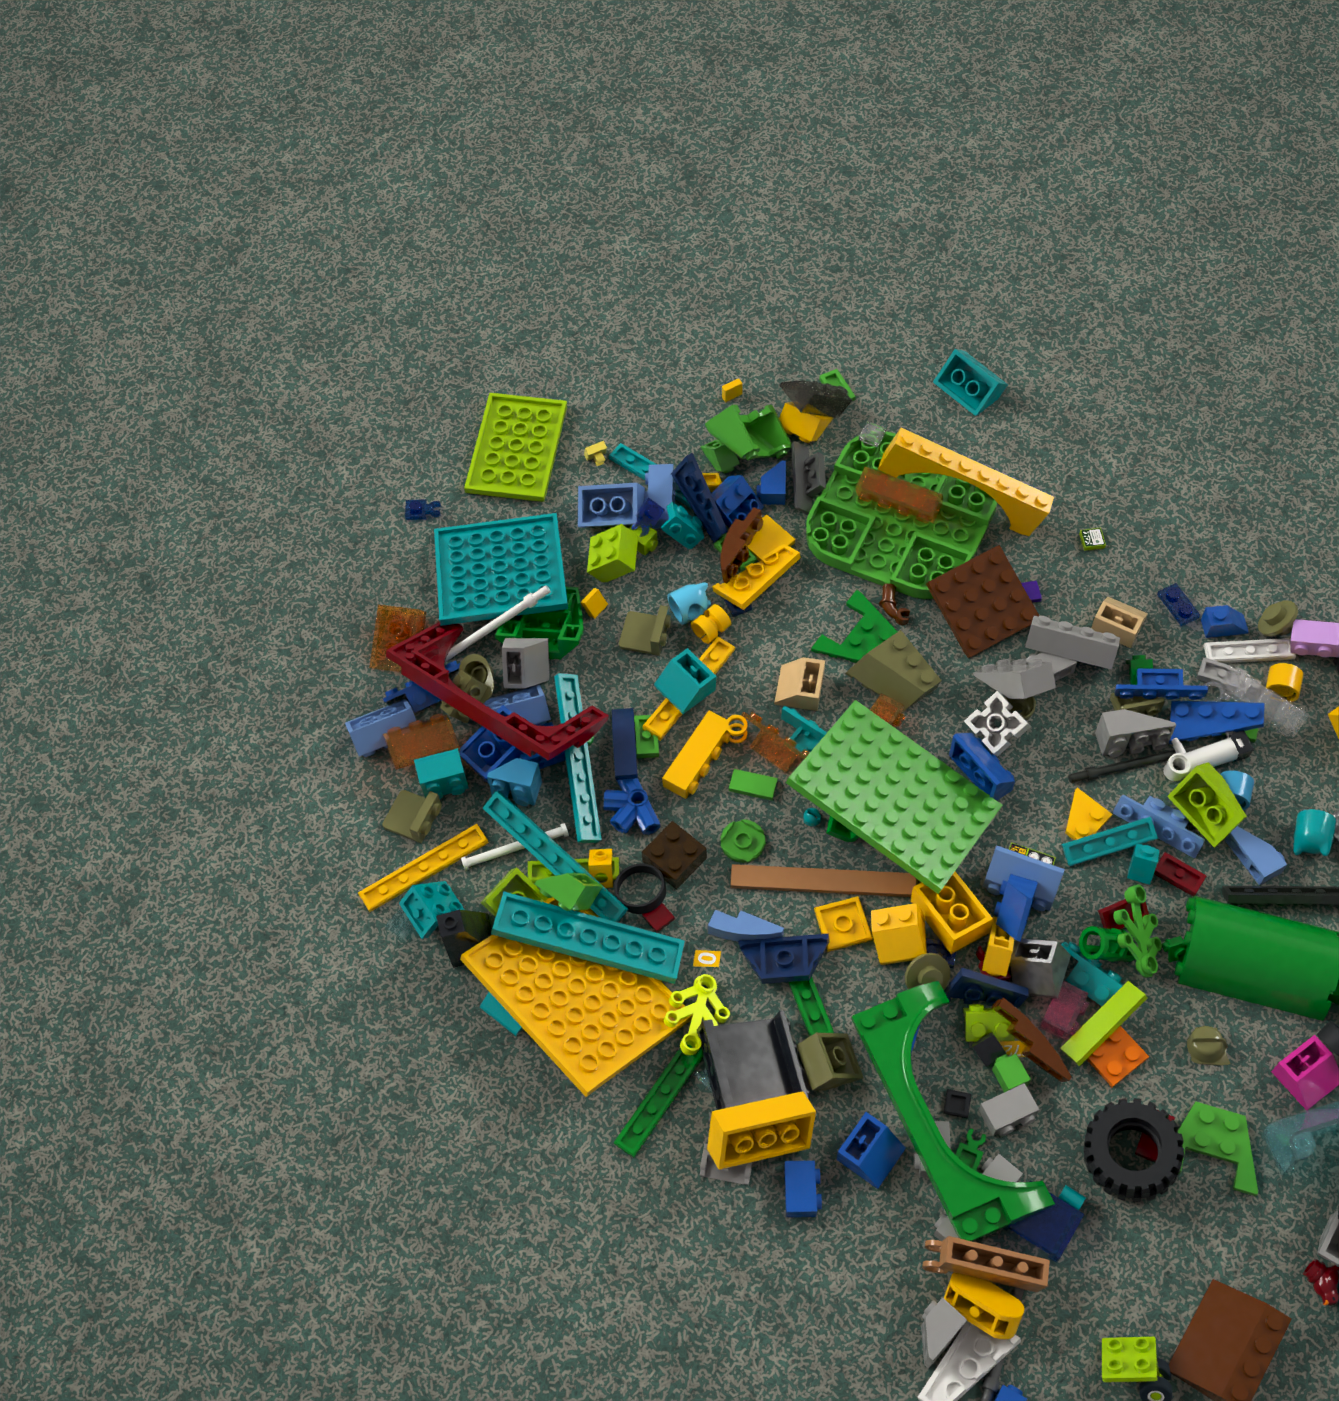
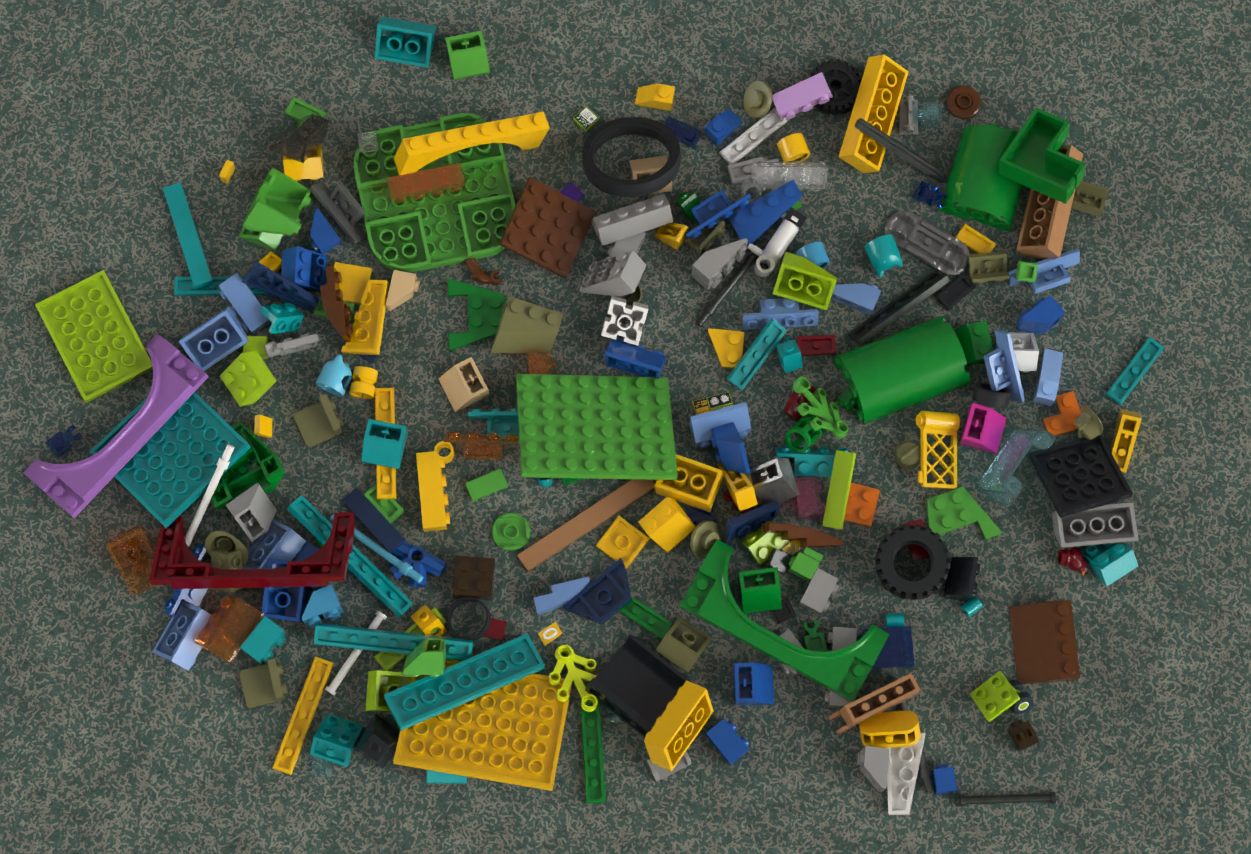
camera: 45 degrees left, 15 degrees up
light yellow tile [584,441,607,466] -> none
clear blue plate [631,497,665,537] -> none
none -> medium lavender piece [23,334,209,518]
none -> teal tile [163,182,213,289]
none -> light grey hinge [264,333,319,358]
none -> medium azure bar [330,514,423,583]
none -> tan slope [386,270,420,311]
none -> bright green slope [445,30,490,80]
none -> black tyre [582,117,681,197]
none -> yellow slope [635,83,675,111]
none -> yellow slope [653,223,688,251]
none -> green slope [737,567,782,614]
none -> bright green tile [803,547,823,564]
none -> yellow piece [916,411,960,489]
none -> black slope [944,557,980,602]
none -> teal hinge [961,596,983,618]

